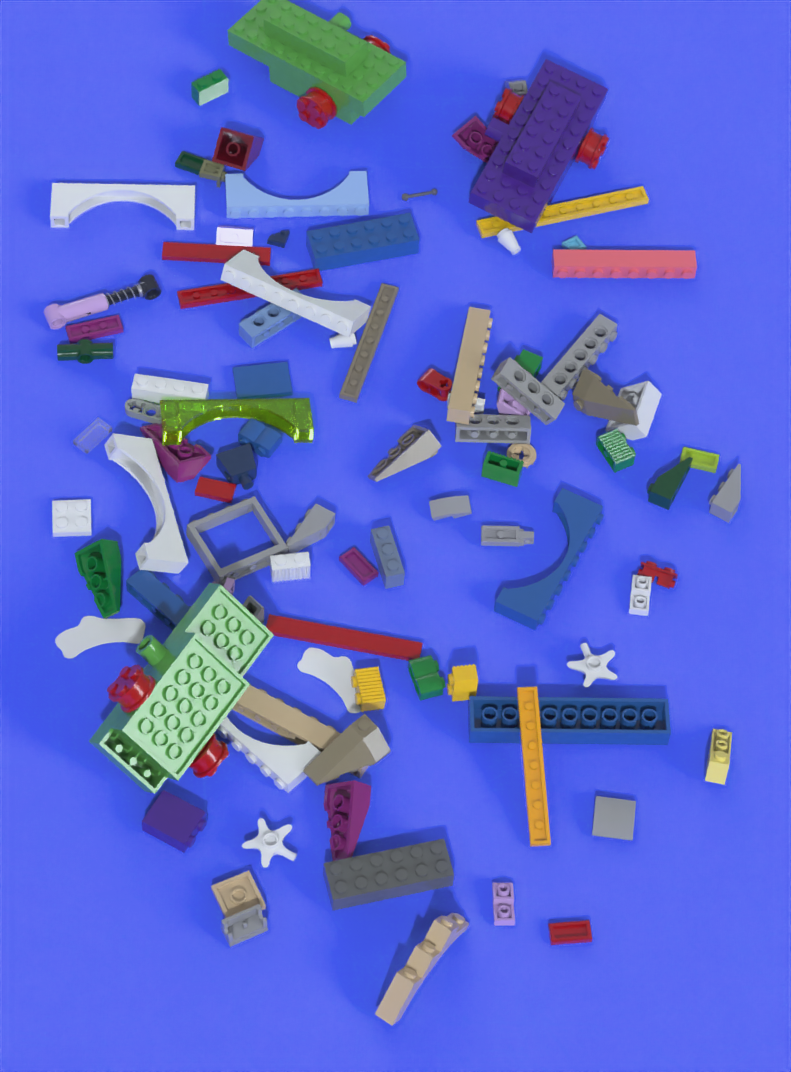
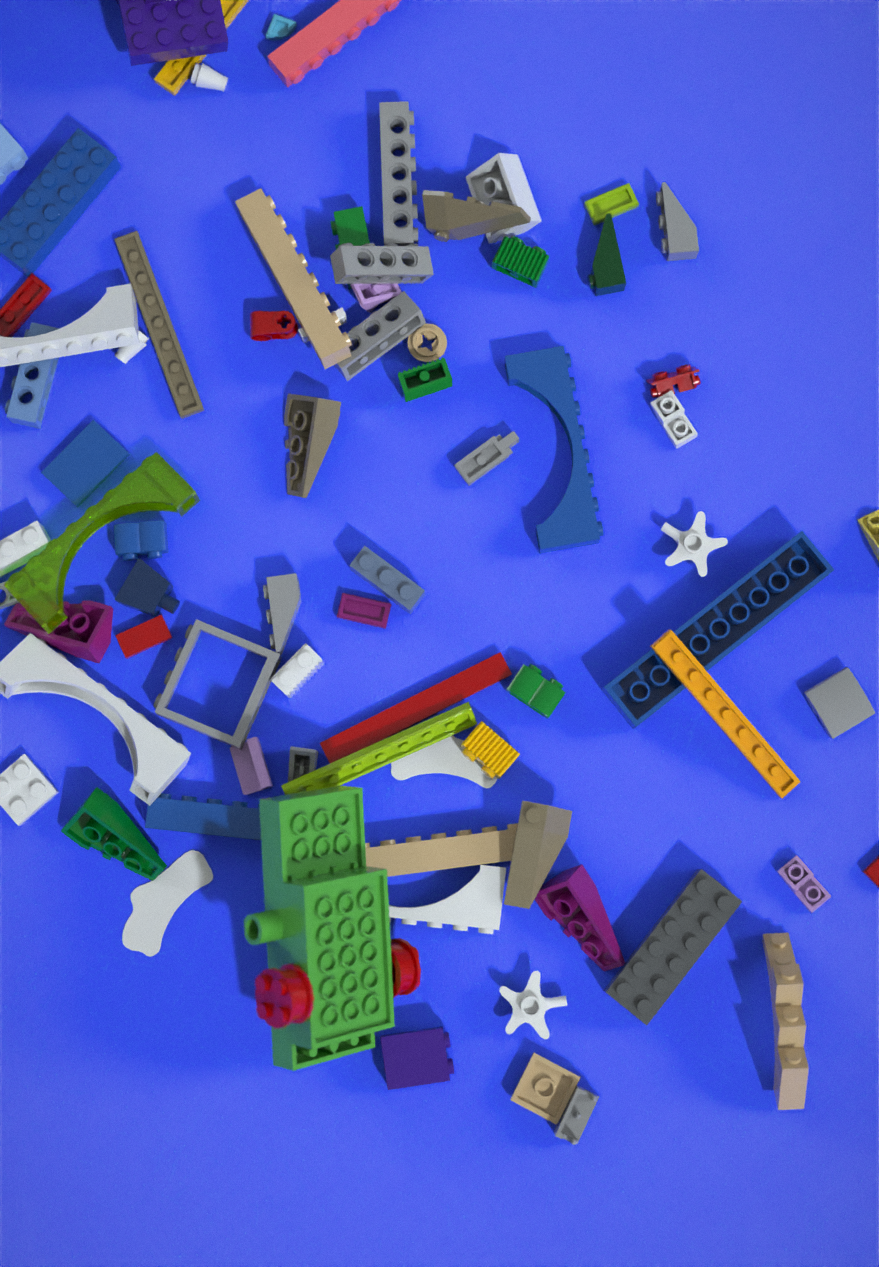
camera: 30 degrees left, 25 degrees up
dark grey hinge [402,189,438,201] -> none
light grey slope [429,495,472,521] -> none
yellow brick [446,664,478,702] -> none
none -> lime tile [281,702,477,795]

